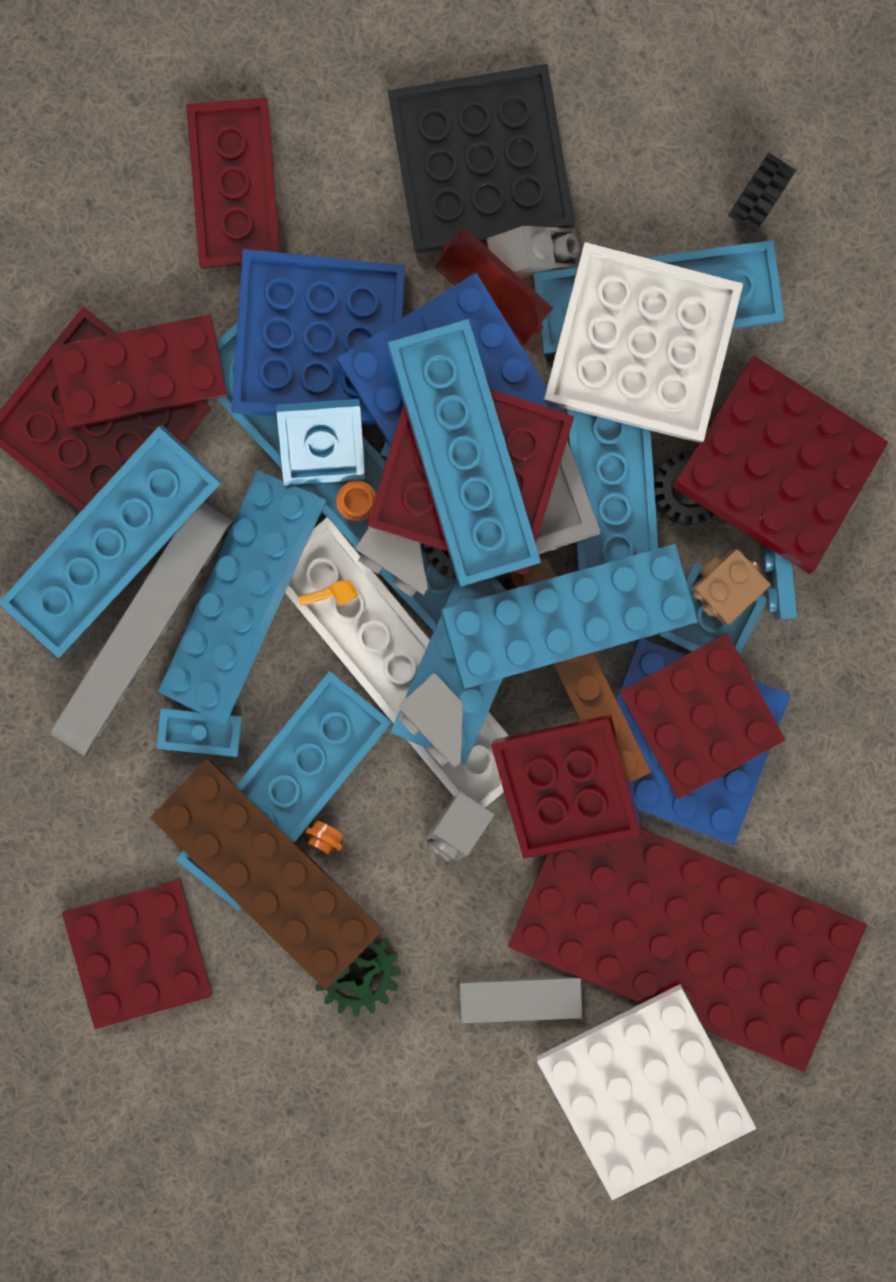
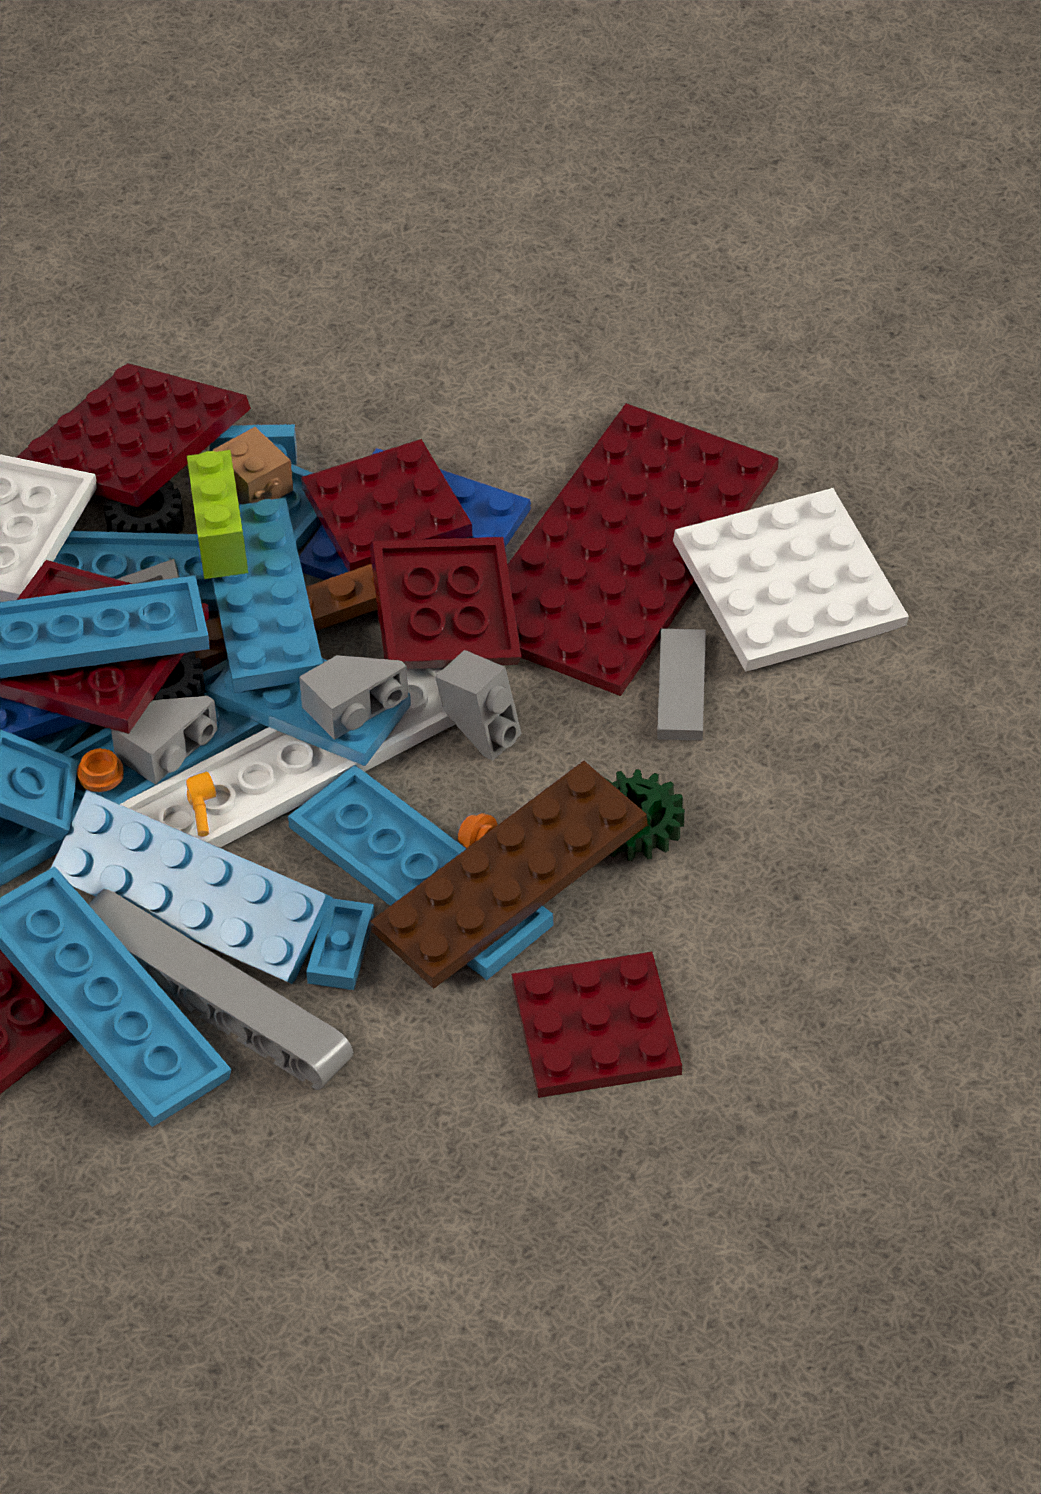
camera: 85 degrees left, 40 degrees down
none -> lime brick [187,450,249,579]

